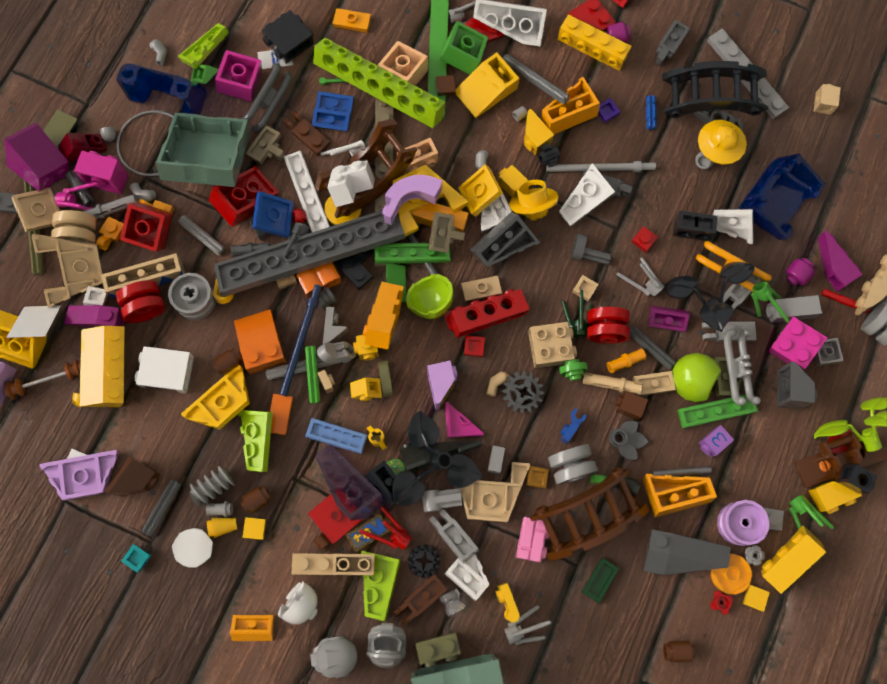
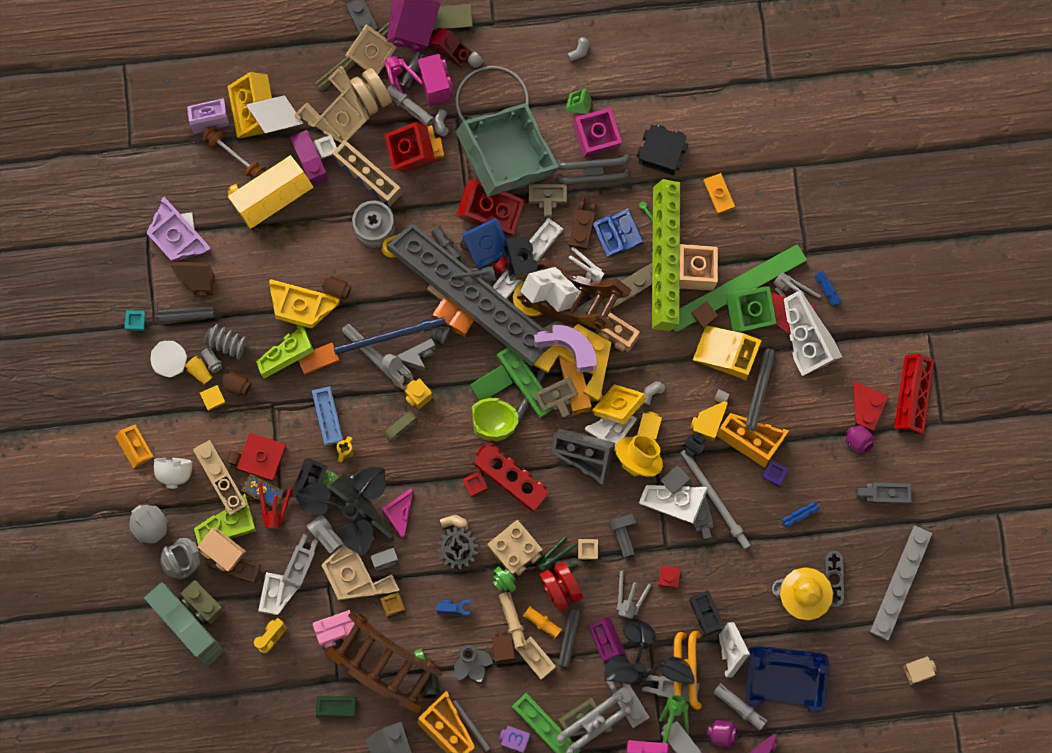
camera: 65 degrees right, 0 degrees up
light orange plate [96,217,123,251] -> none
clear blue windscreen [116,64,207,115] -> none
red wheel [116,280,166,323] -> none
white panel [135,347,194,394] -> none
lime wing [178,23,229,69] -> none
light grey axle [178,215,225,255] -> none
orange slope [234,309,287,374] -> none
white sticker [257,50,293,69] -> none
bright green axle [305,346,320,403] -> none
wedge [315,445,383,521] -> none
tan plate [318,370,335,394] -> none
black plate [334,249,374,290] -> none
yellow brick [350,378,382,401] -> none
light orange wedge [363,282,404,350] -> none
black gear [408,545,440,578] -> none
lavender slope [427,361,458,411] -> none
clear wheel [439,589,466,616] -> none
tan plate [461,276,502,303] -> none
light grey plant [504,605,552,645] -> none
light grey wheel [547,444,598,485] -> none
yellow brick [557,14,632,71] -> none
black fence [662,61,769,118] -> none
lime cylinder [672,353,721,402] -> none
none -> light nougat brick [198,527,246,571]
none -> black brick [502,236,538,281]
none -> dark grey panel [660,465,692,494]
none -> light grey pin [713,683,767,731]

